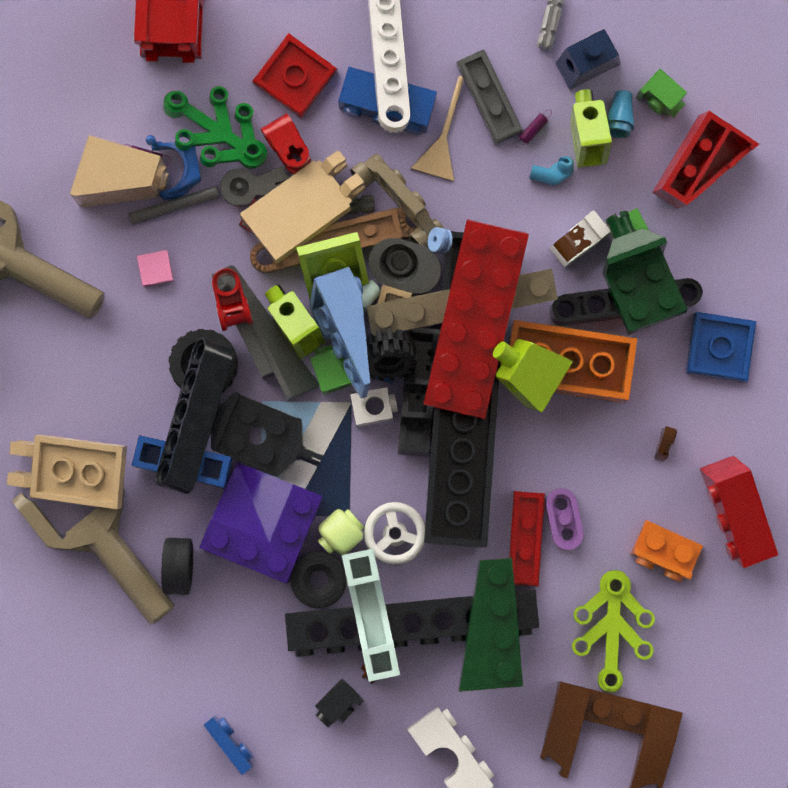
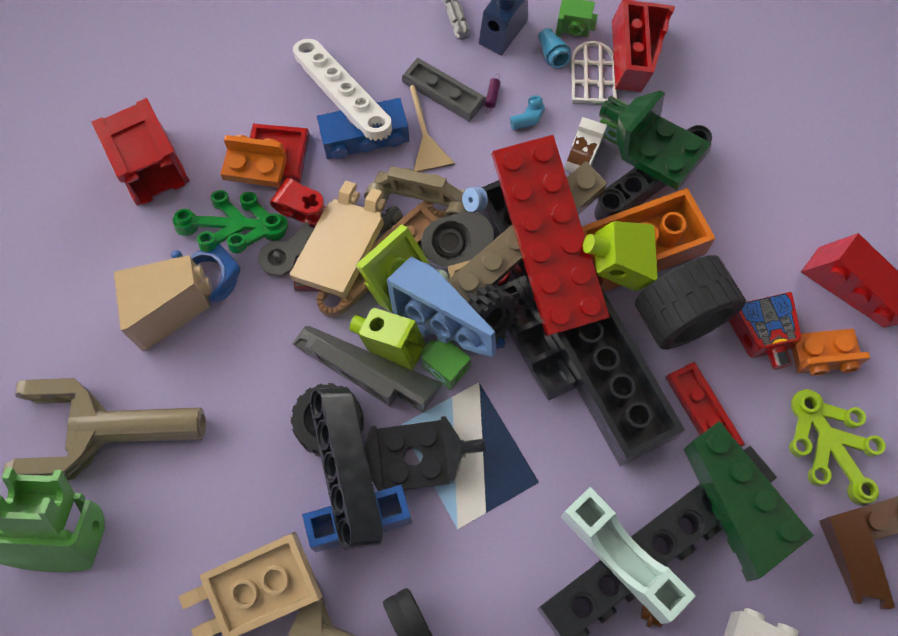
camera: 25 degrees left, 15 degrees down
dark grey bar [128,186,220,225] -> none
bright pink tile [137,250,174,287] -> none
dark purple slope [199,462,323,584] -> none
red piece [212,268,253,331] -> none
black tyre [290,551,347,608] -> none
yellowish green head [318,509,364,555] -> none
white brick [350,387,398,427] -> none
white piece [364,502,425,565] -> none
medium lavender plate [545,488,584,550] -> none
lime torso [570,89,612,168] -> none
reddish brown tile [654,426,677,461] -> none
blue tile [685,312,756,382] -> none
none -> orange bracket [220,135,287,188]
none -> white window [570,41,617,104]
none -> black tyre [635,255,746,350]
none -> torso [728,292,801,370]

